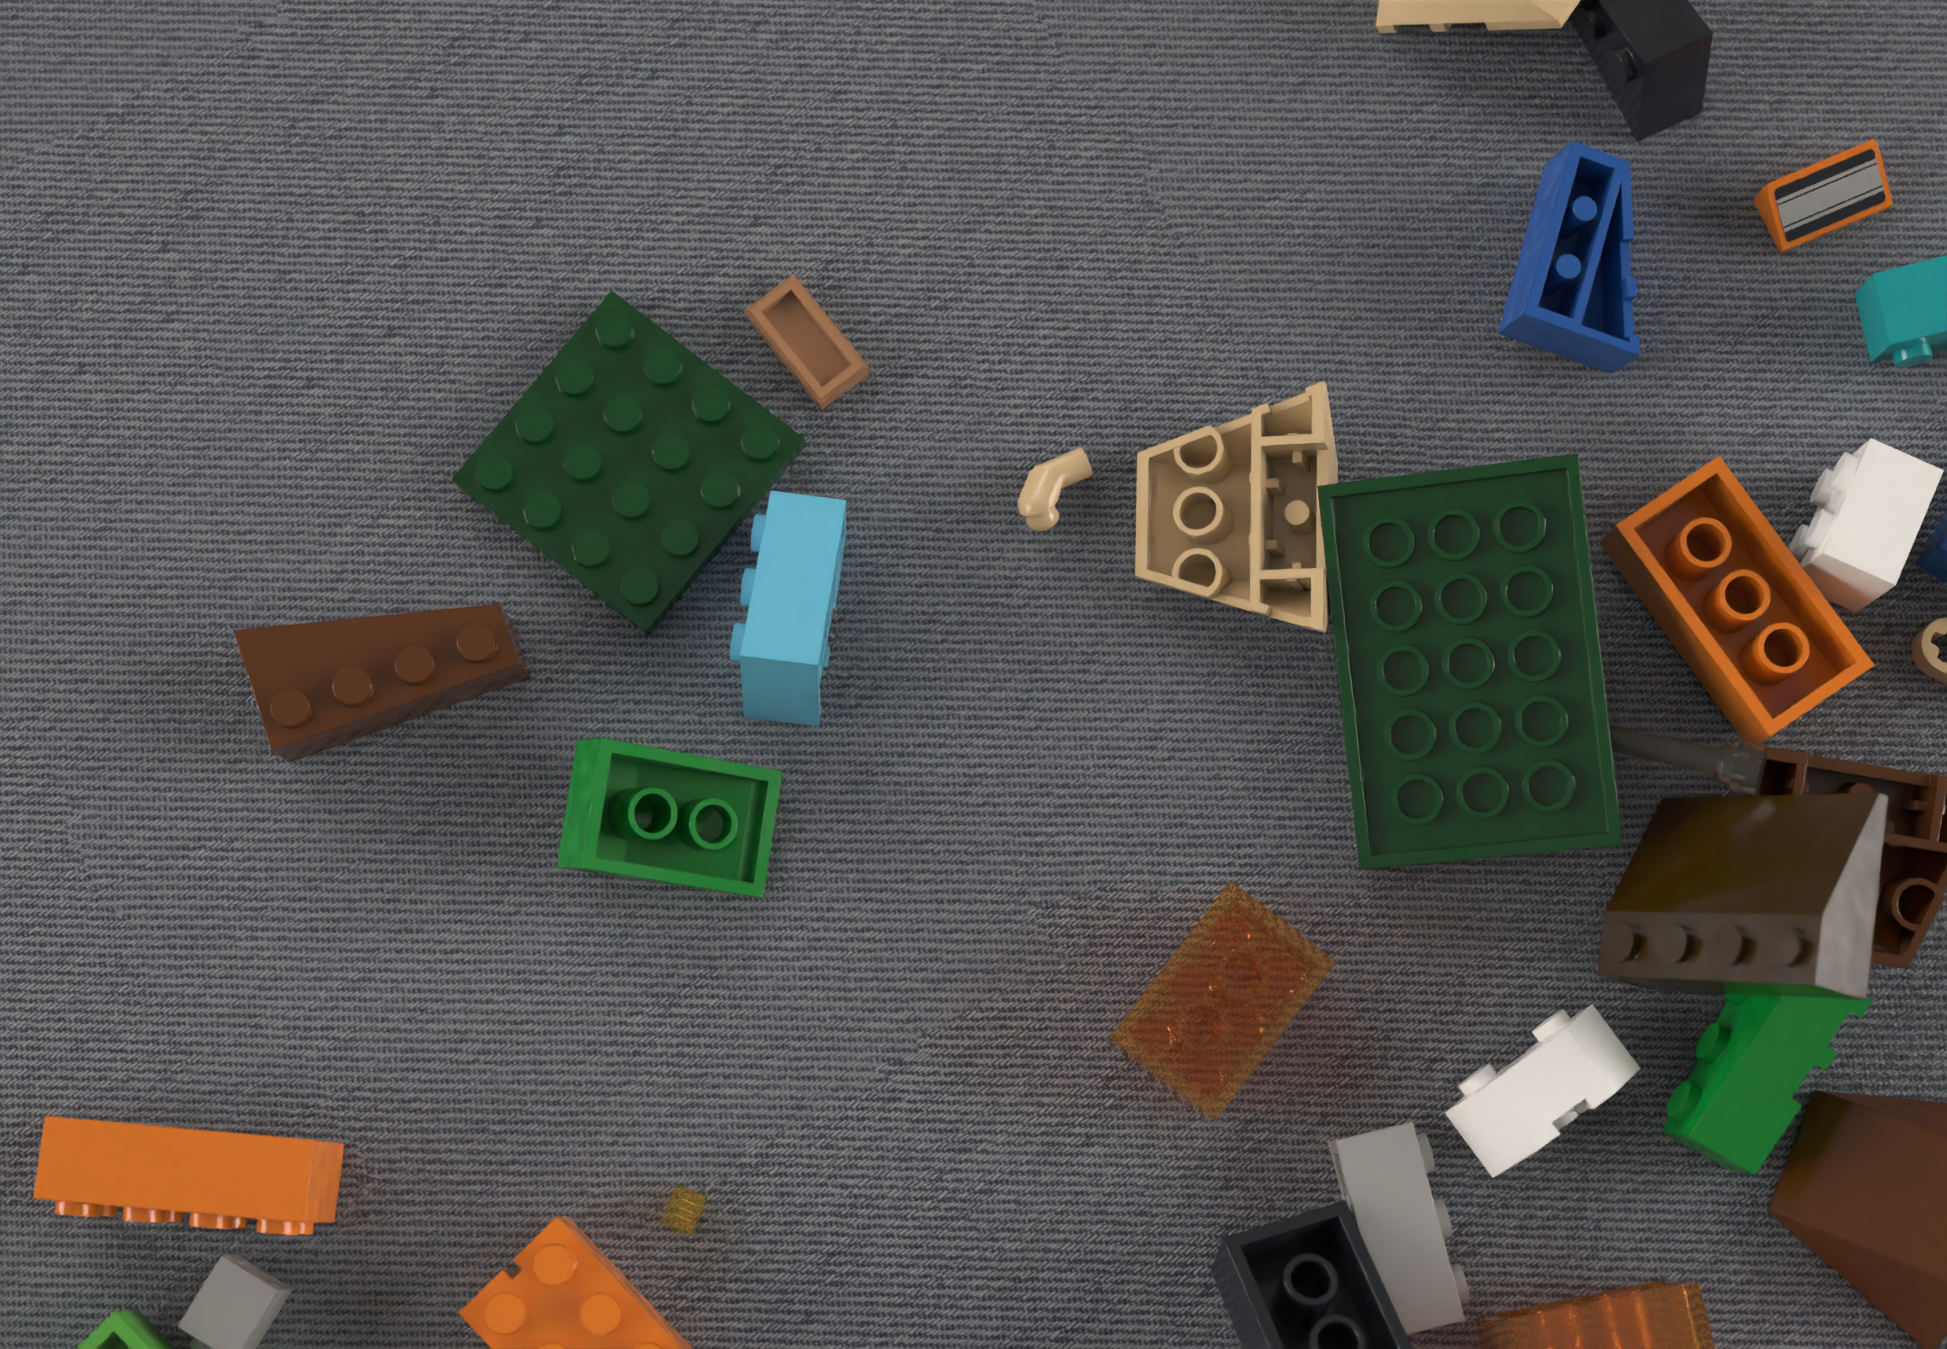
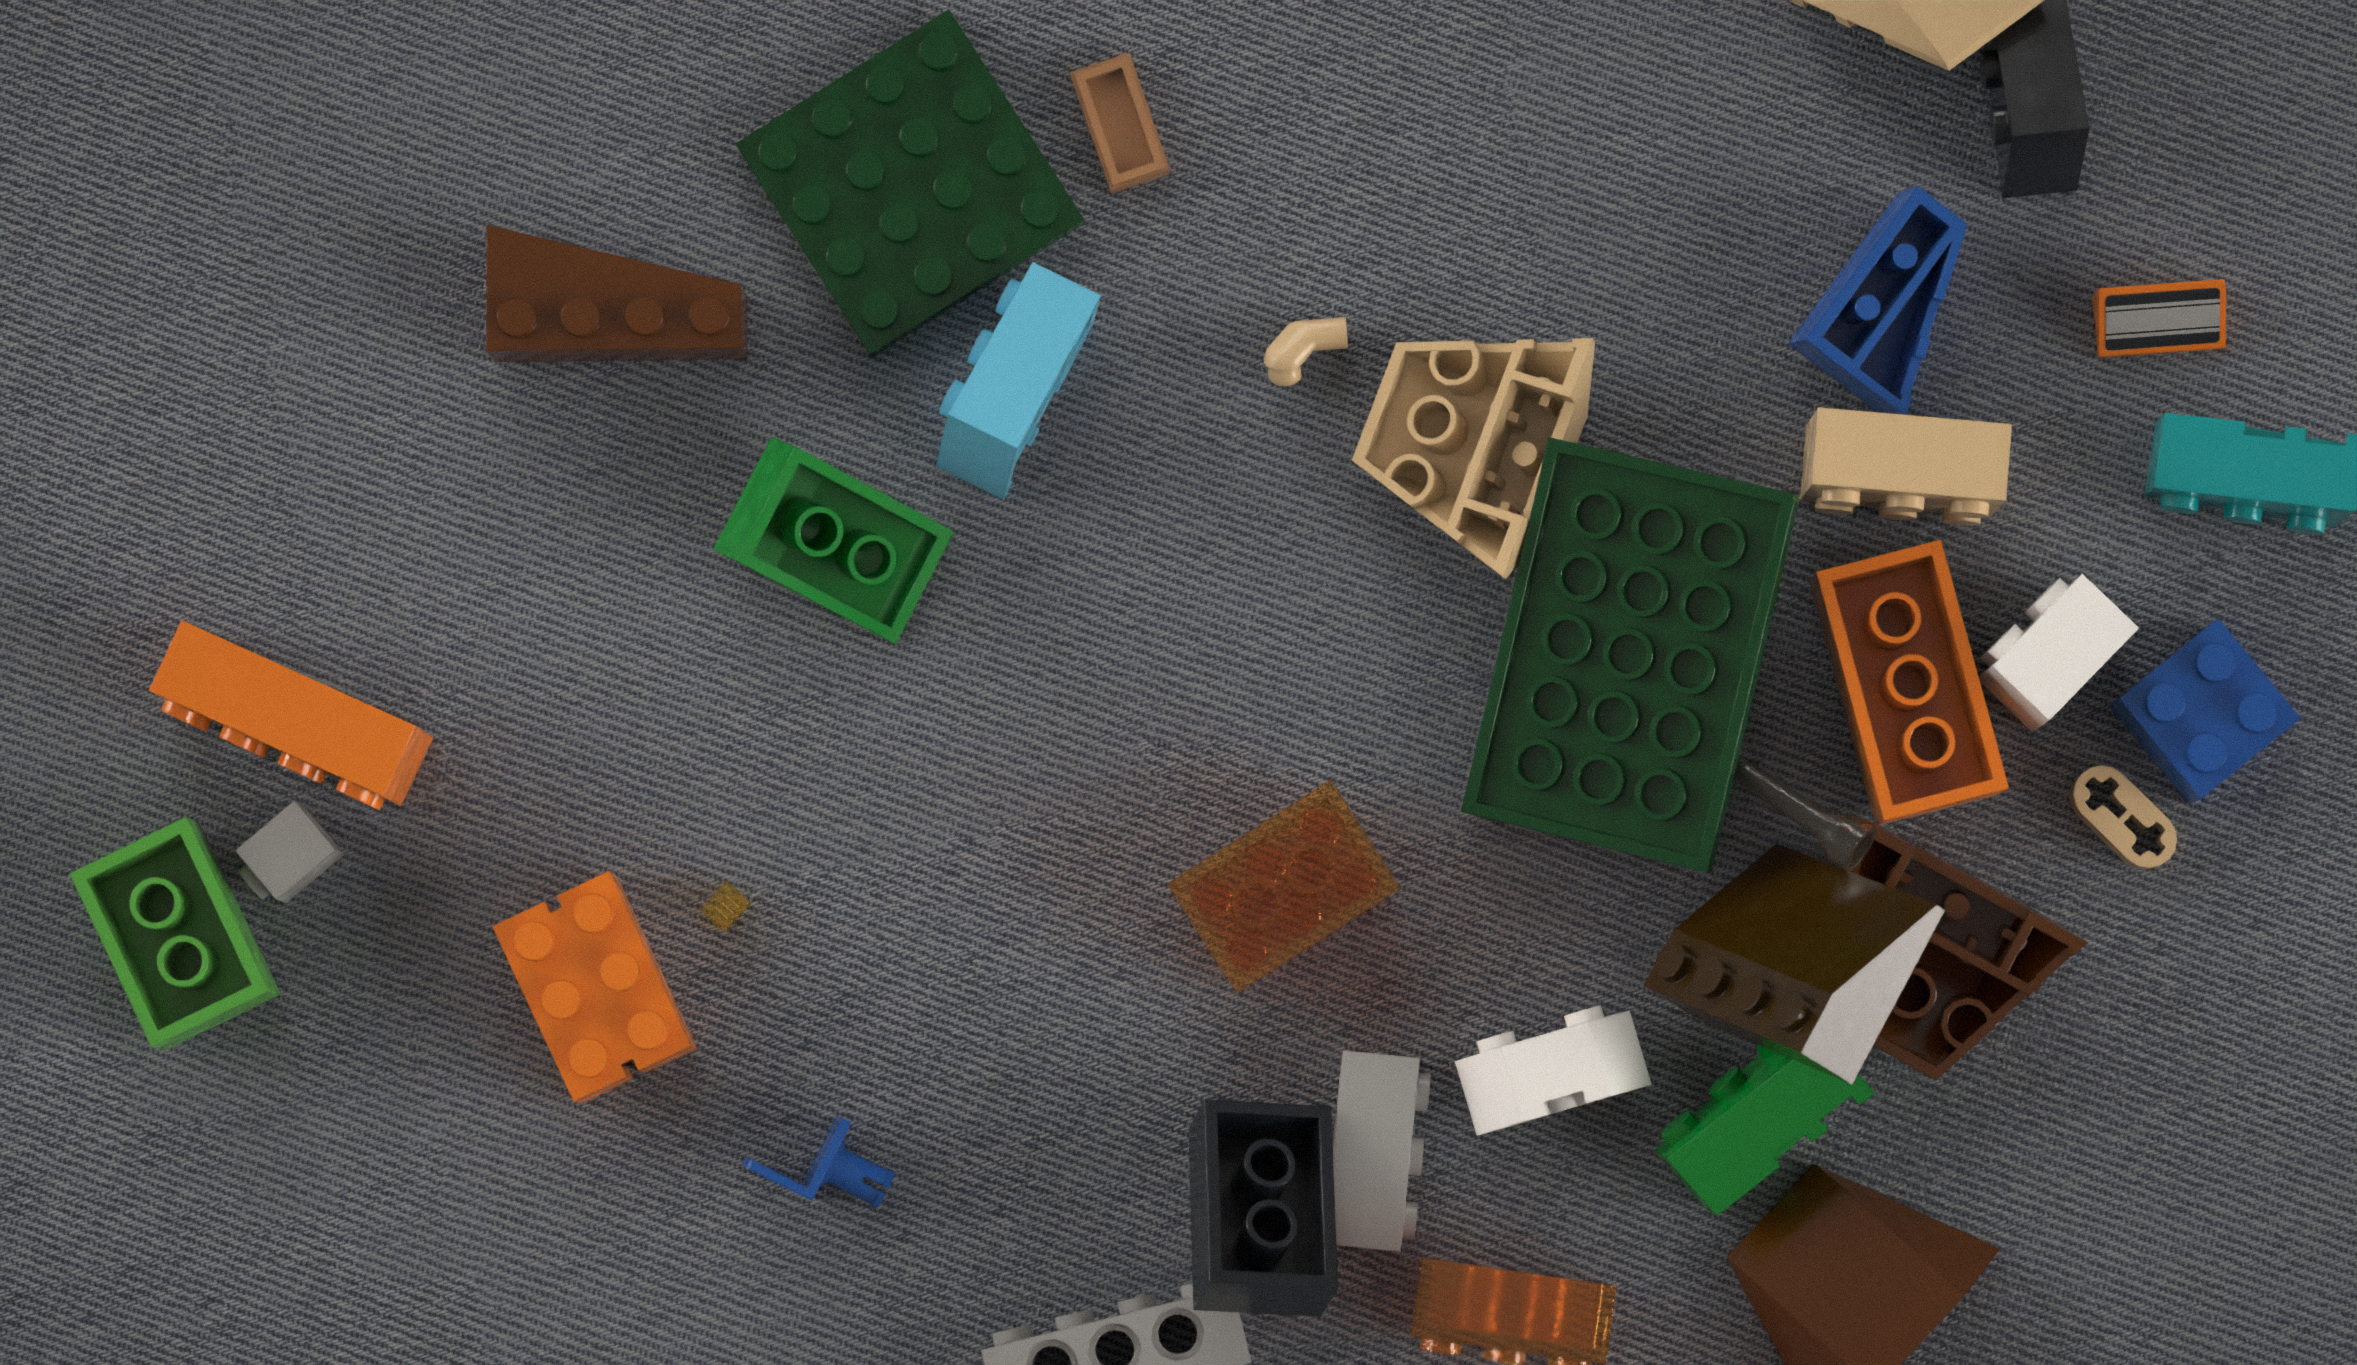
camera: 25 degrees right, 5 degrees up
none -> tan brick [1800,407,2012,526]

